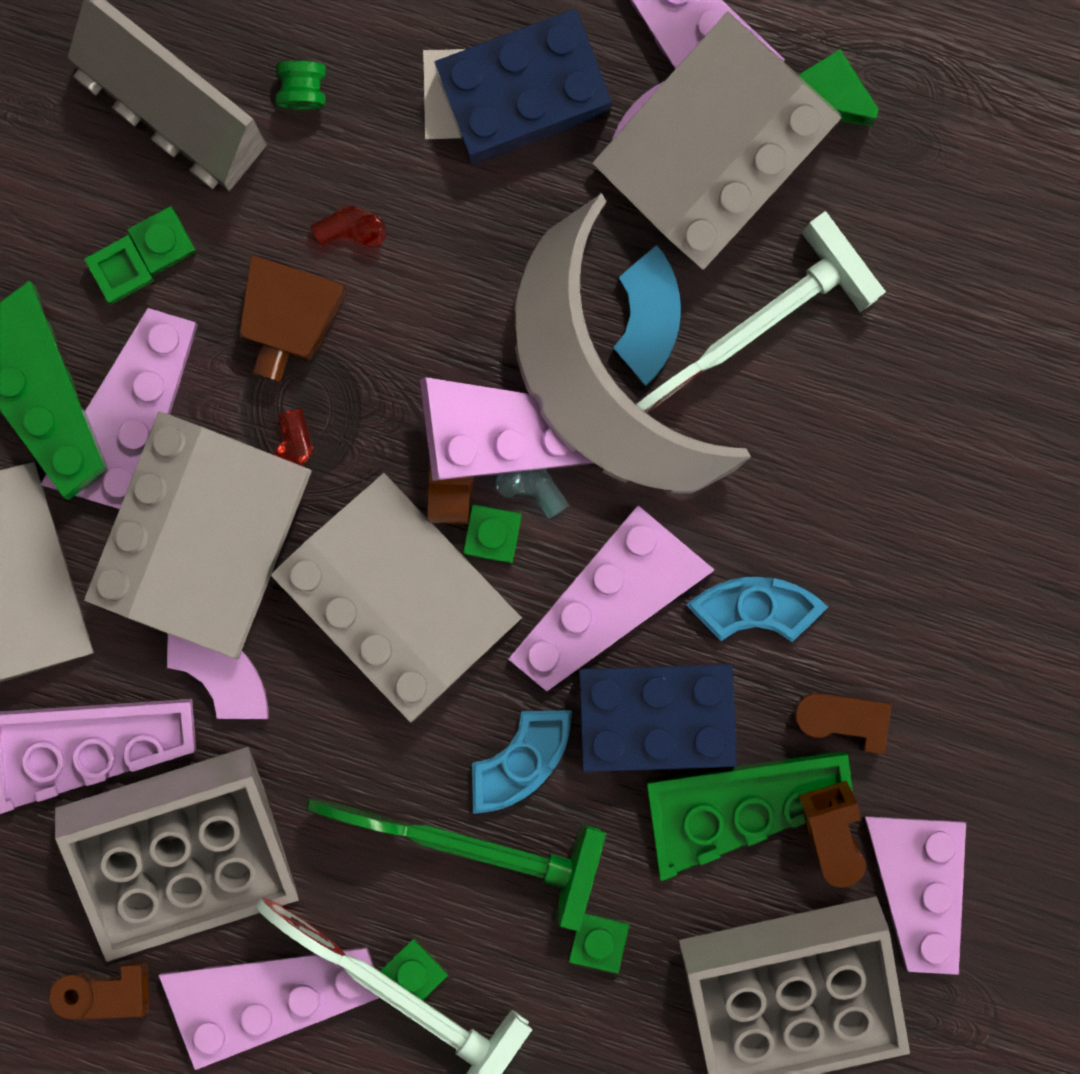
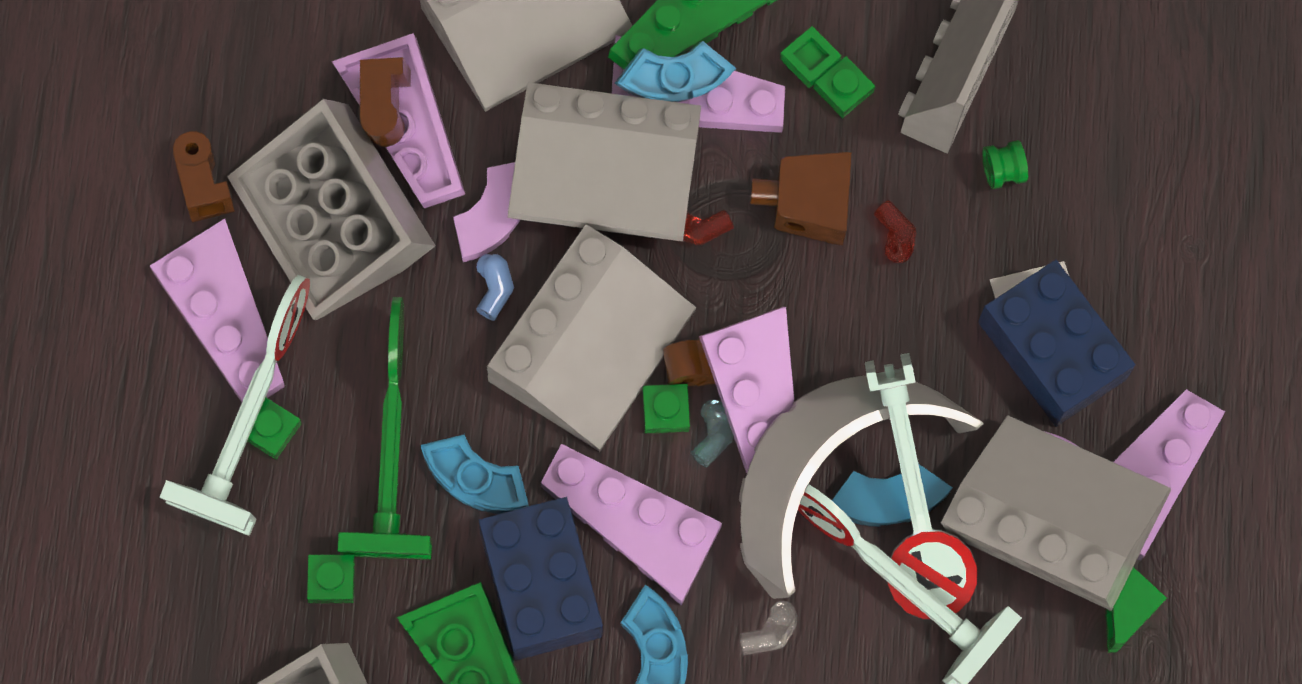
camera: 75 degrees right, 15 degrees down
none -> reddish brown leg [360,57,411,147]
none -> medium blue arm [476,254,514,321]
none -> dark azure tile [614,41,736,102]
none -> clear arm [739,601,798,656]
none -> light aqua piece [865,353,977,619]

